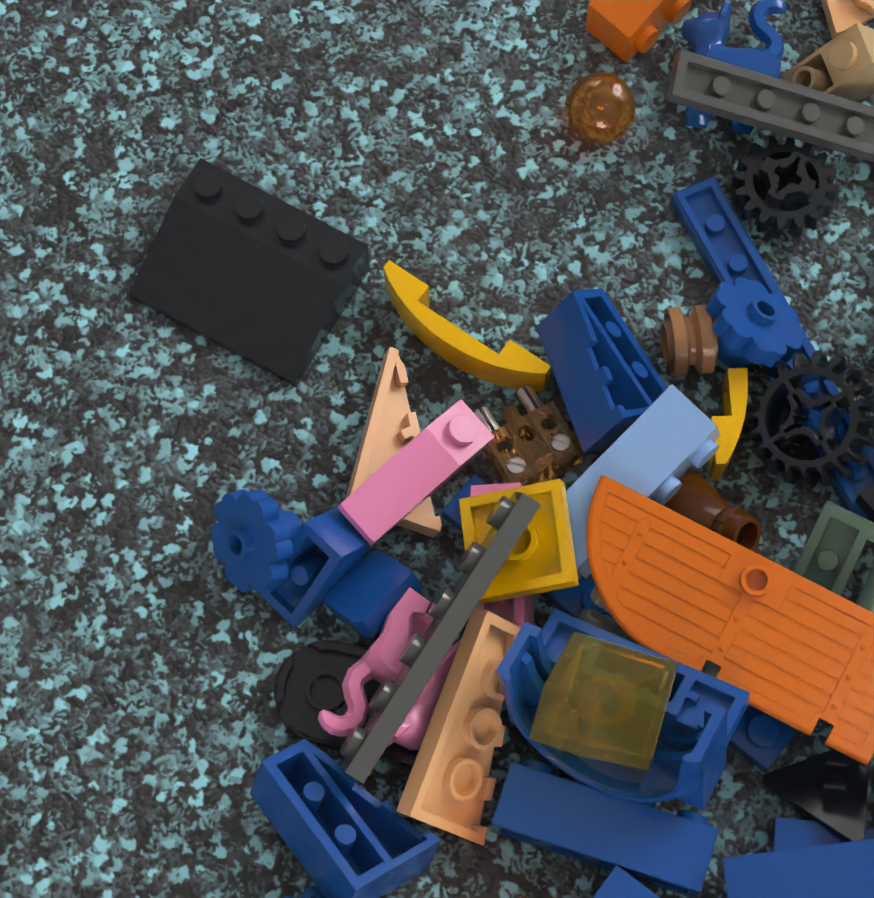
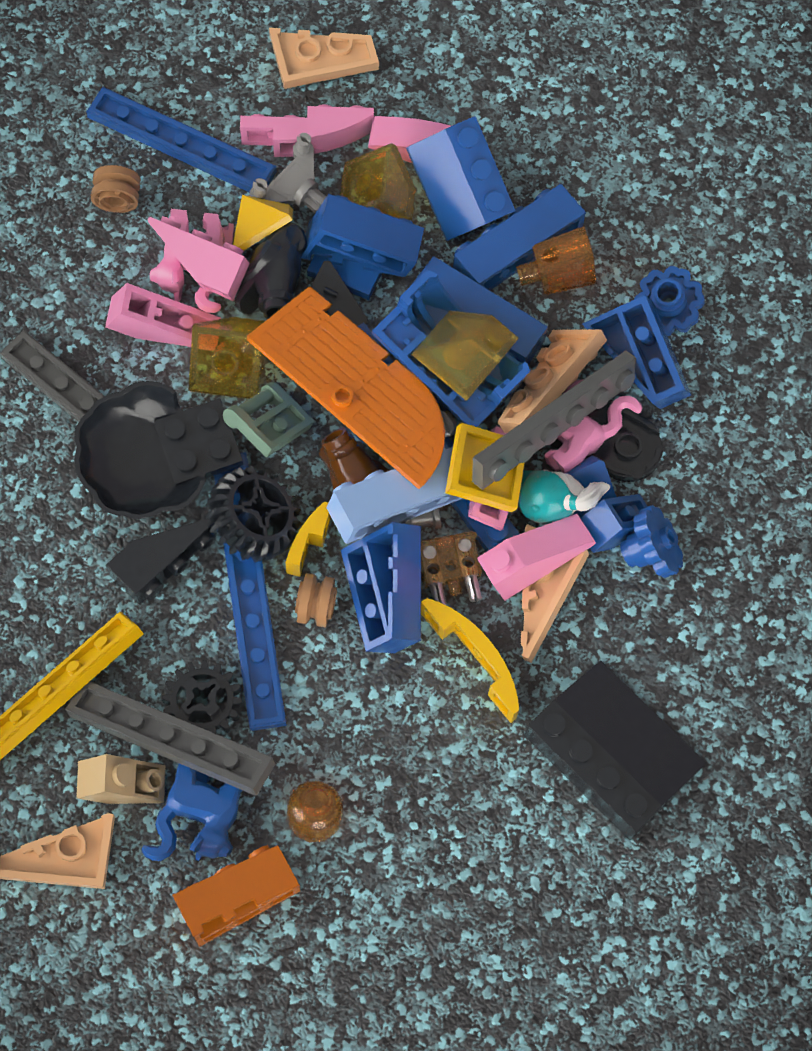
camera: 170 degrees left, 0 degrees up
blue plant [706,277,805,368] -> none
none -> teal hair [518,470,610,524]

